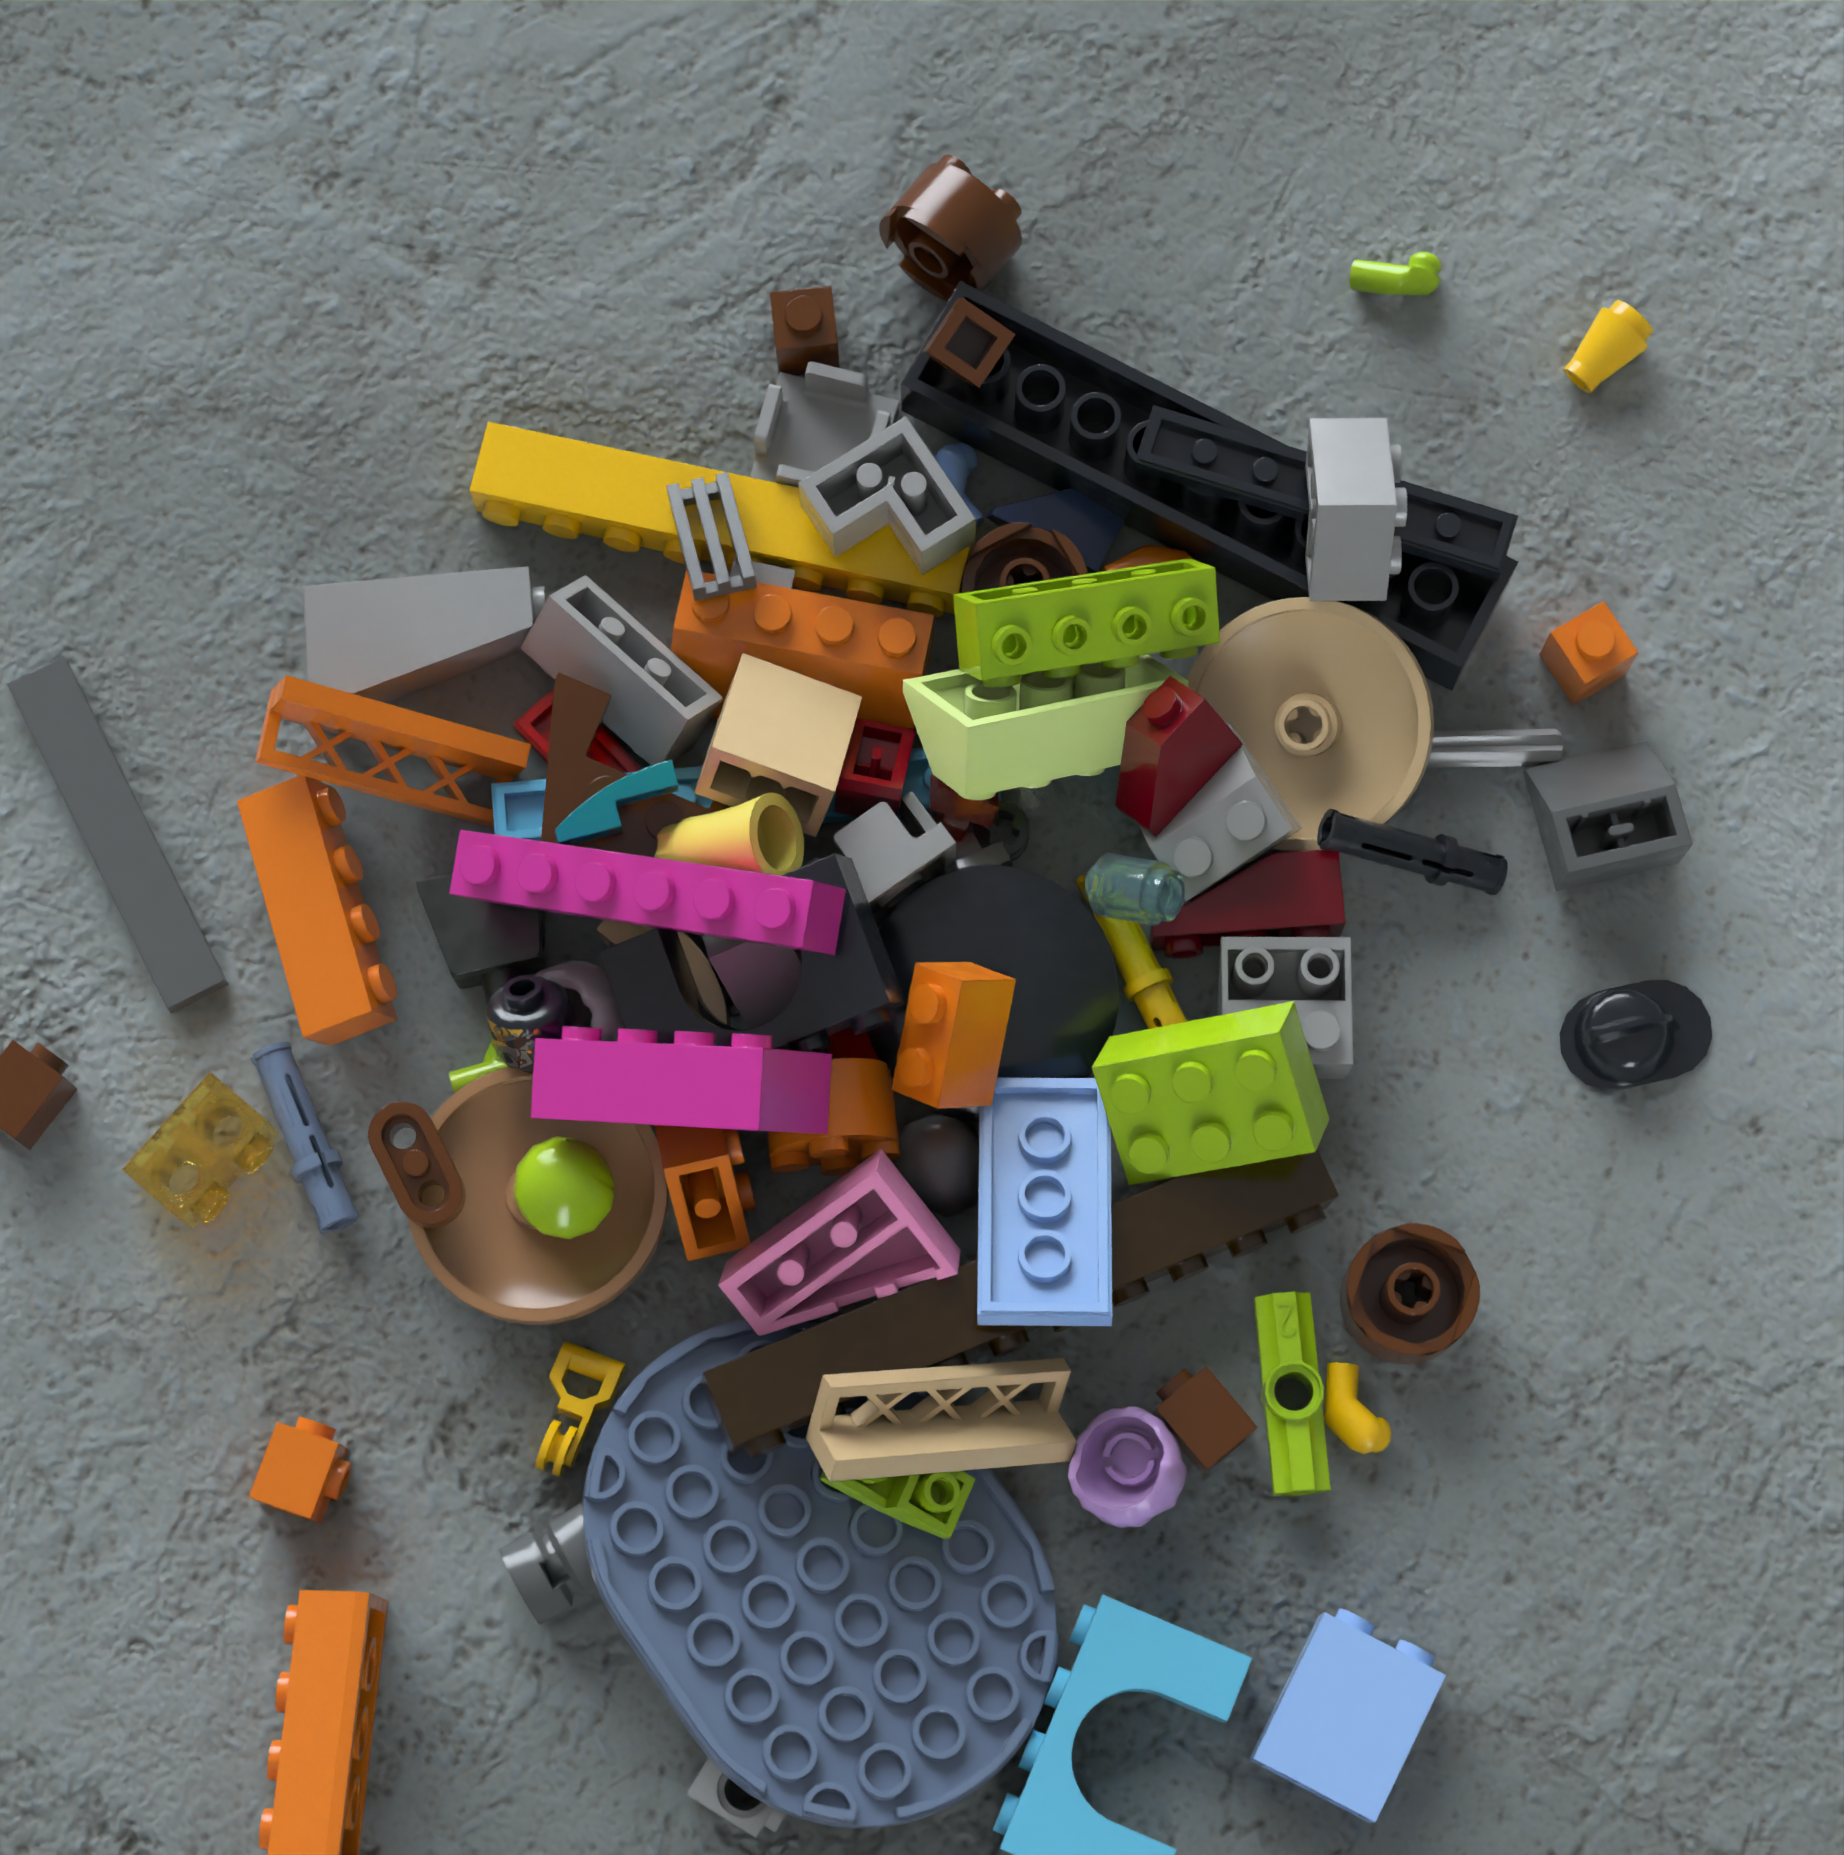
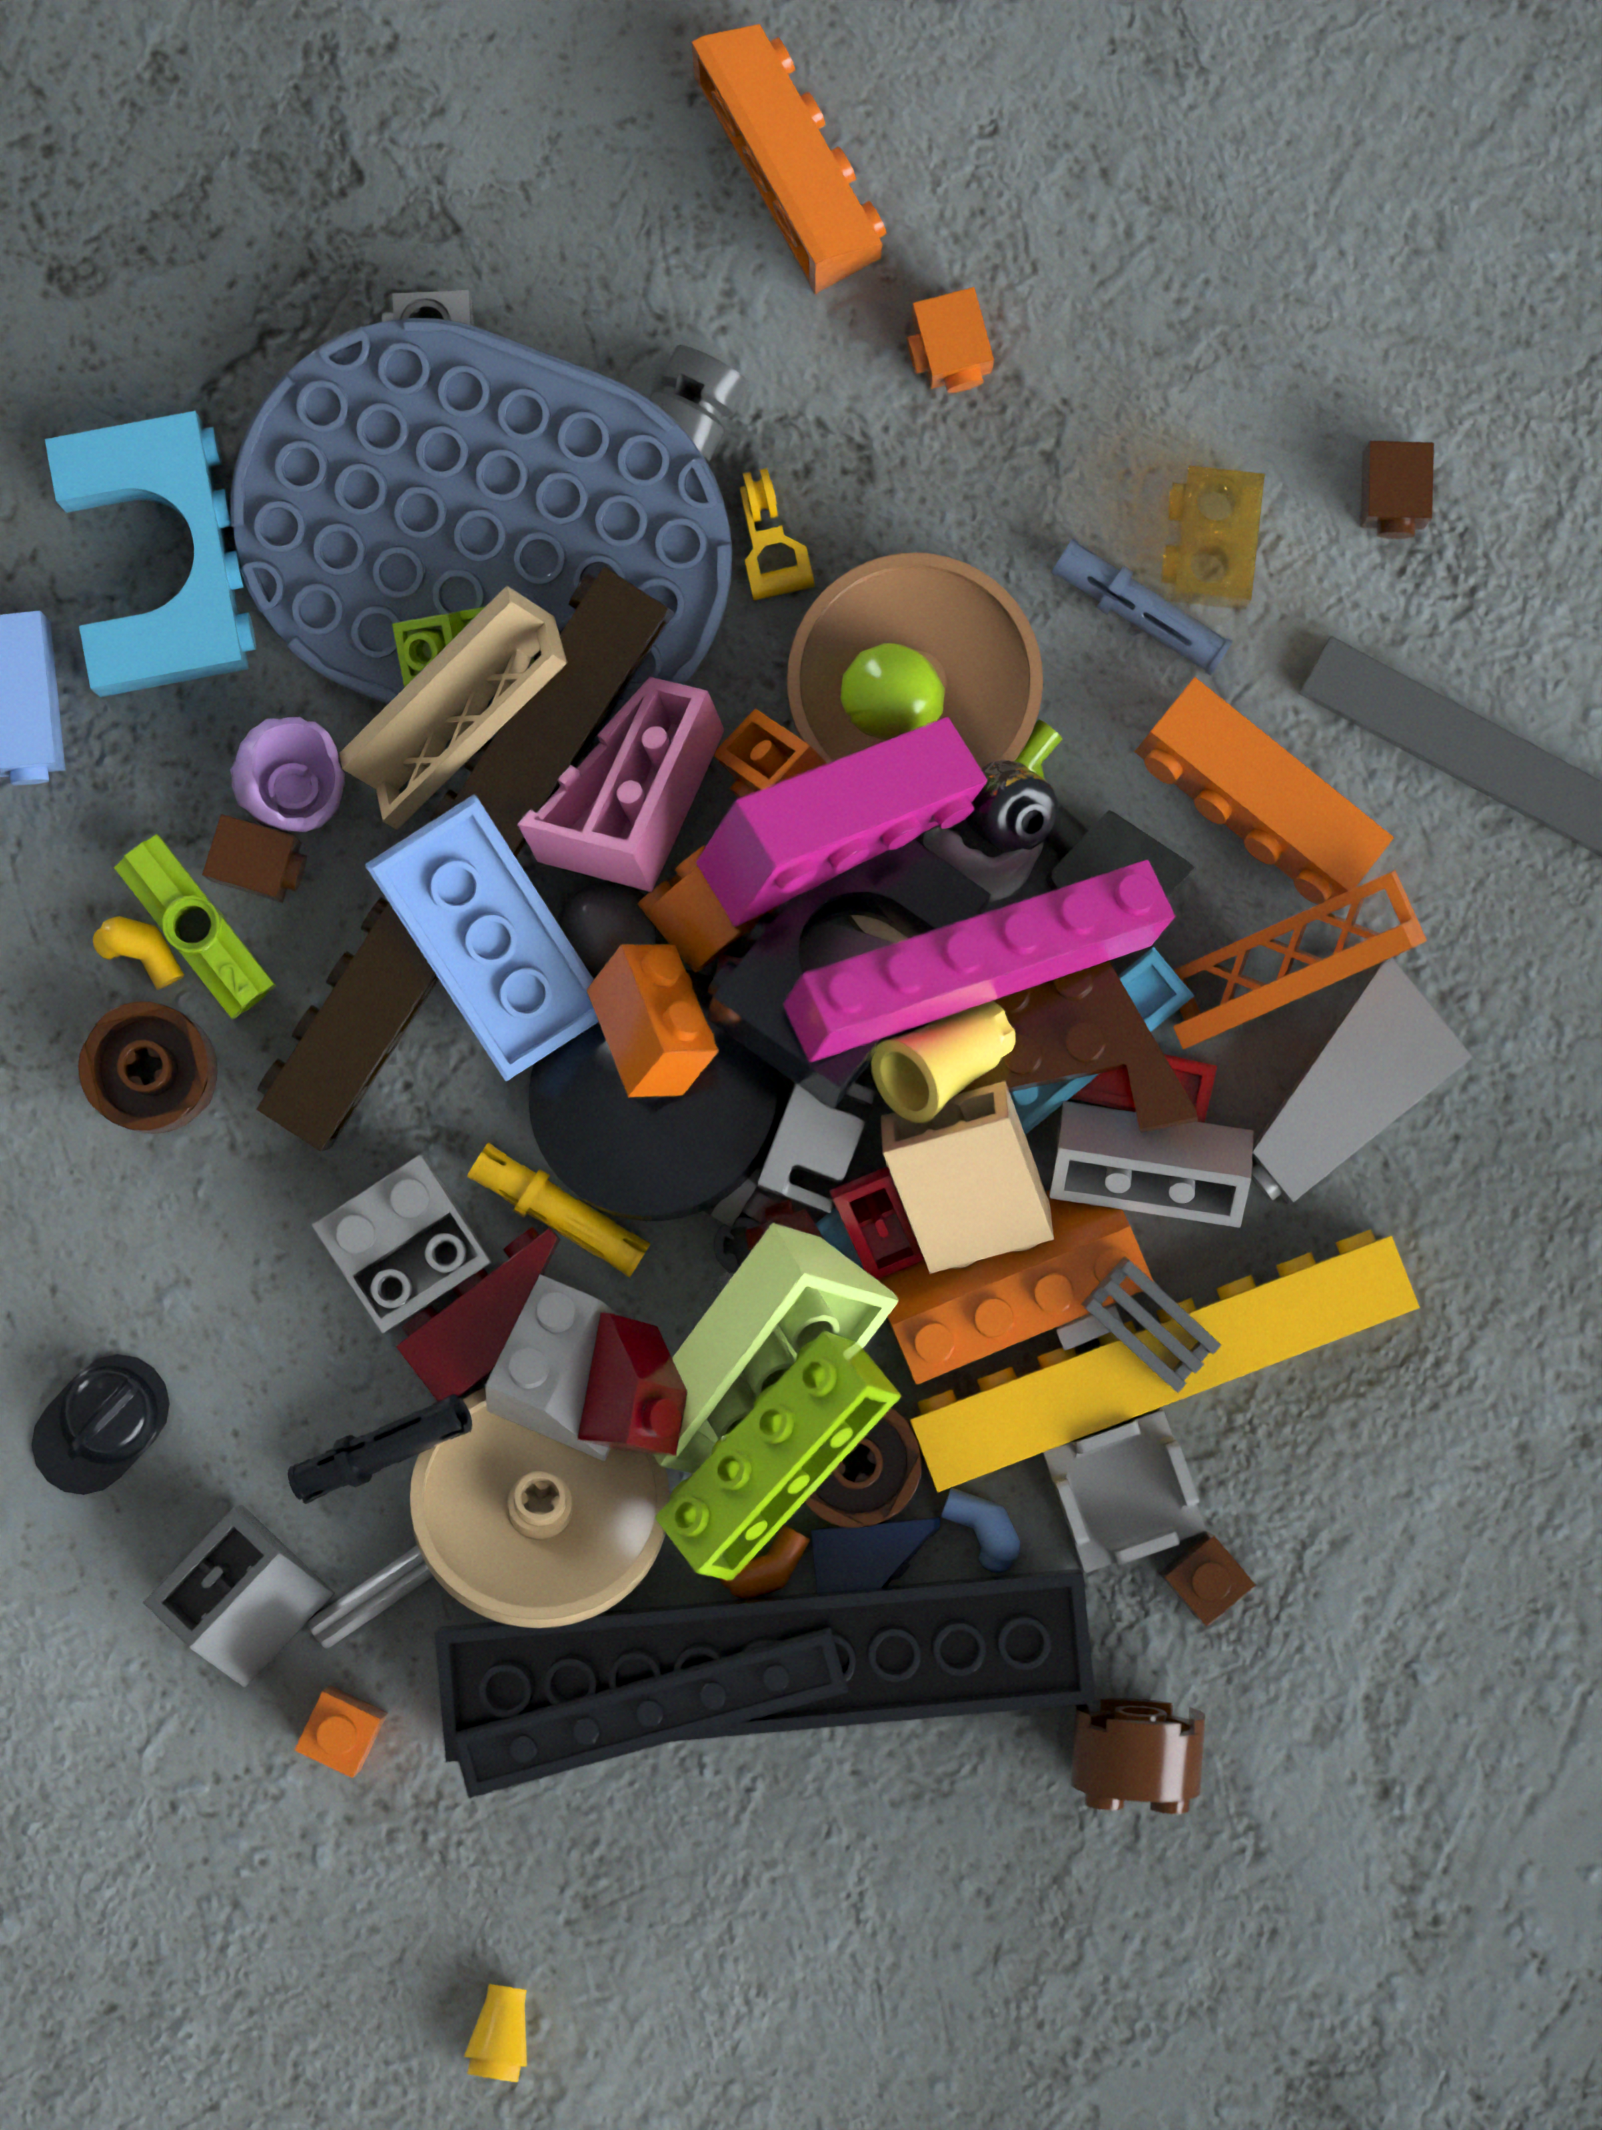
camera: 145 degrees right, 10 degrees up
reddish brown plate [368,1101,466,1228] -> none
teal slope [555,759,678,845] -> none
light grey brick [798,416,976,575] -> none
reddish brown brick [922,298,1015,388] -> none
clear light blue brick [1085,853,1185,926] -> none
lime brick [1092,1001,1329,1185] -> none
light grey brick [1305,418,1407,601] -> none
lime arm [1349,252,1442,296] -> none

